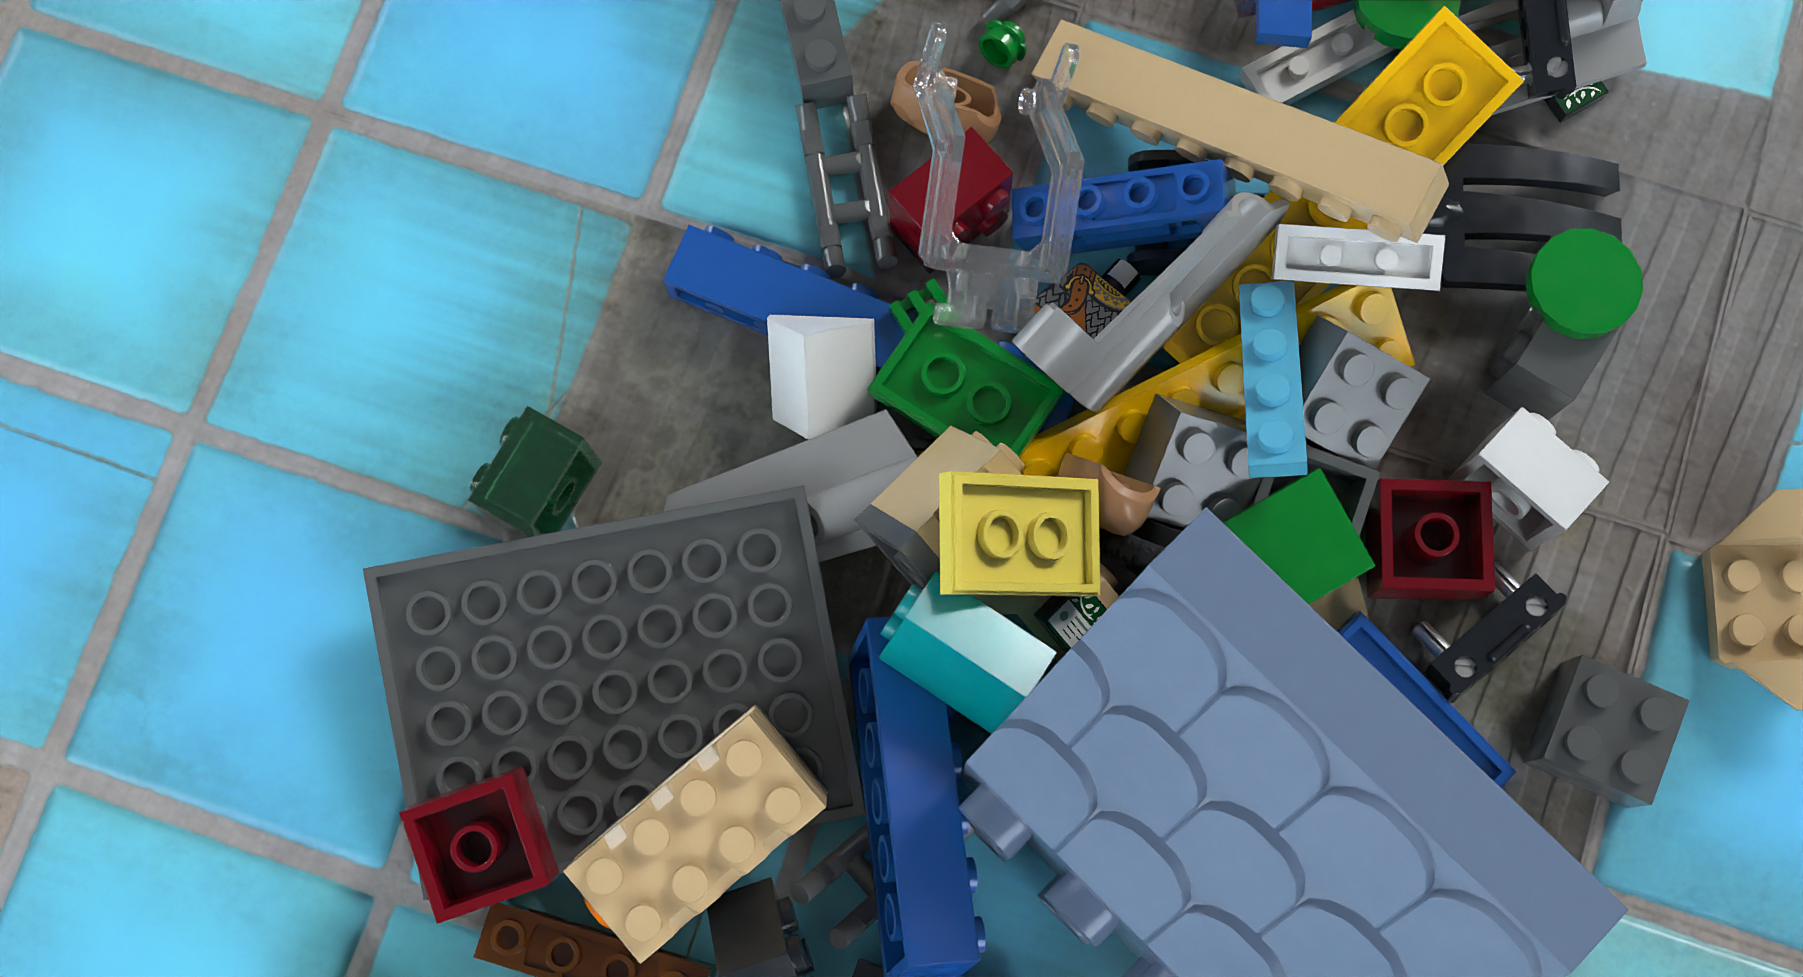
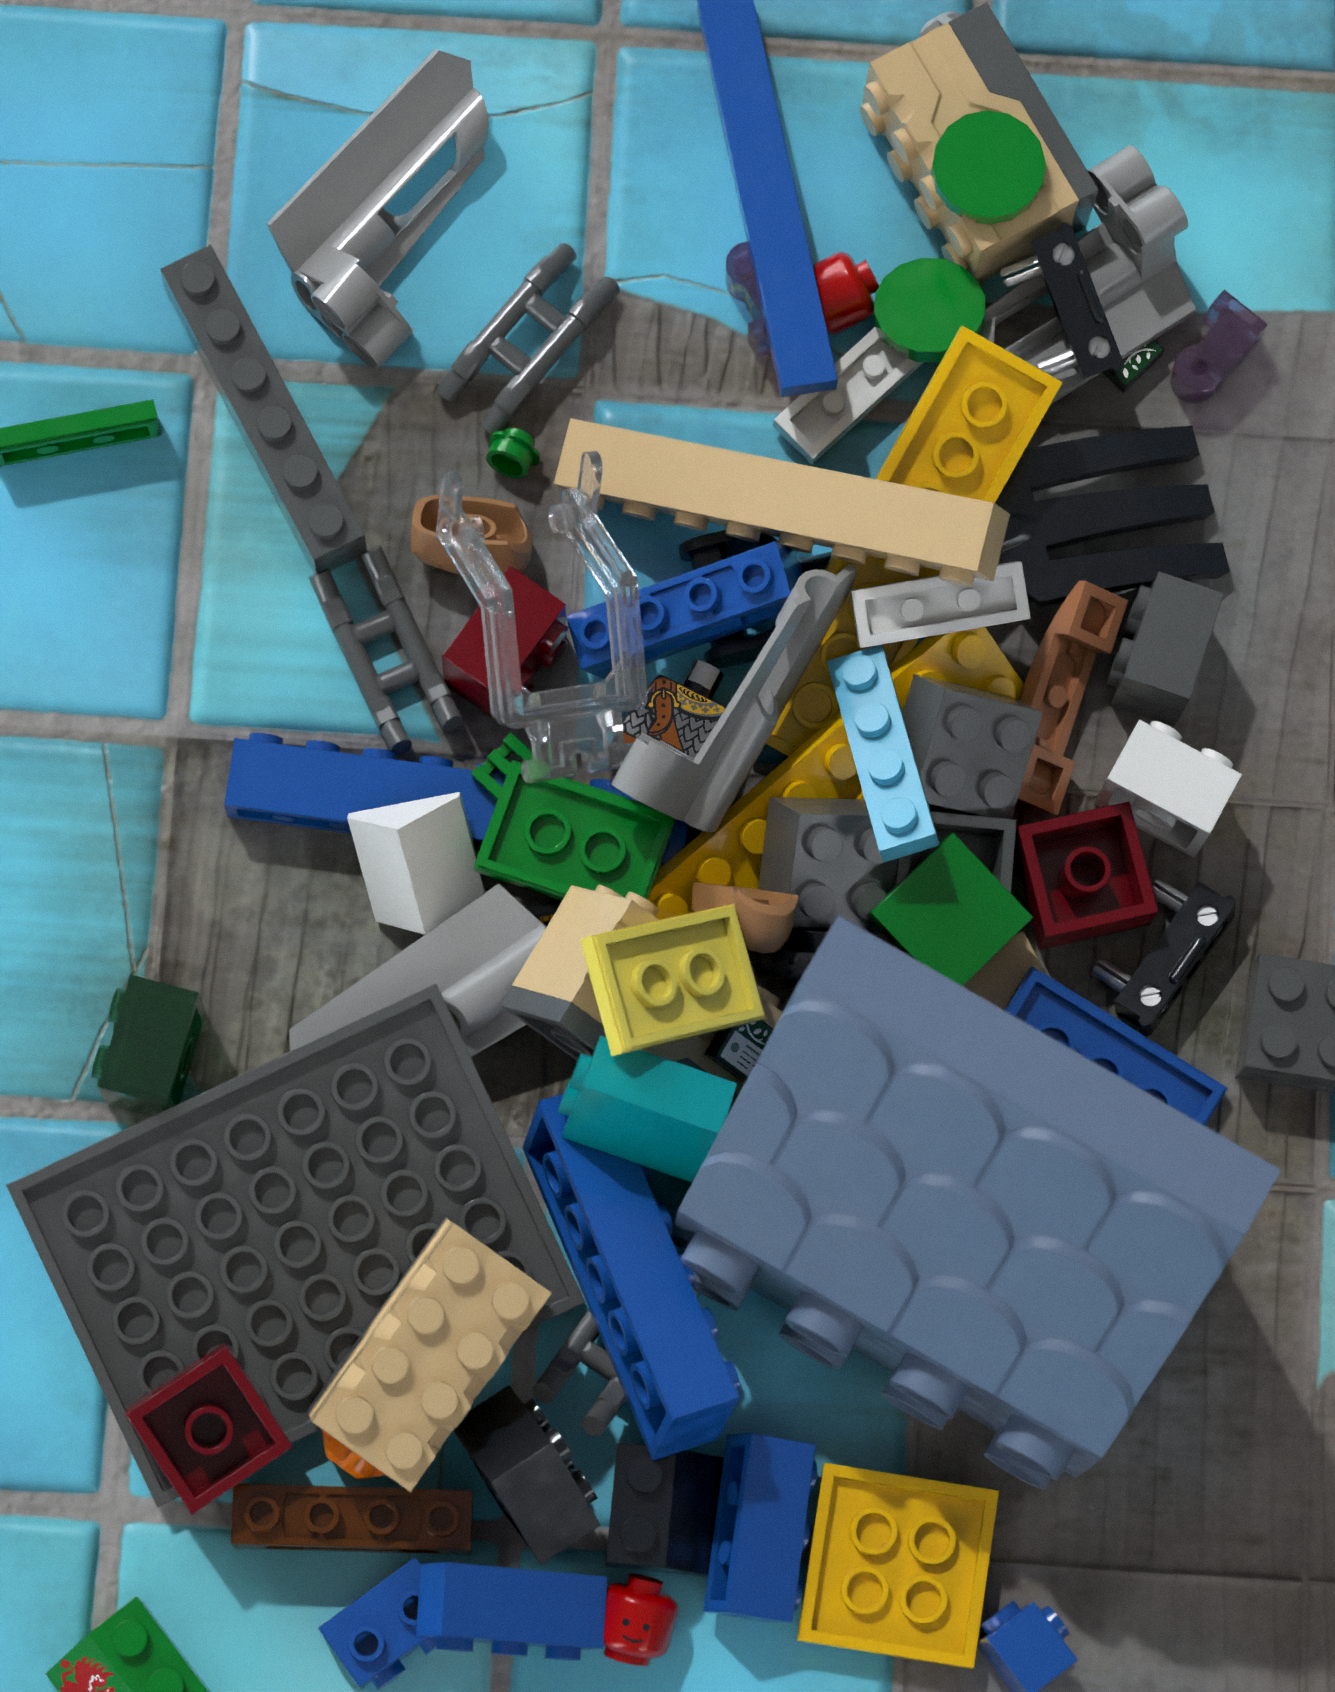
camera: 25 degrees left, 0 degrees up
green tile [1526,228,1643,339] -> none
none -> nougat slope [1017,580,1128,815]
none -> clear purple leg [1170,290,1268,404]

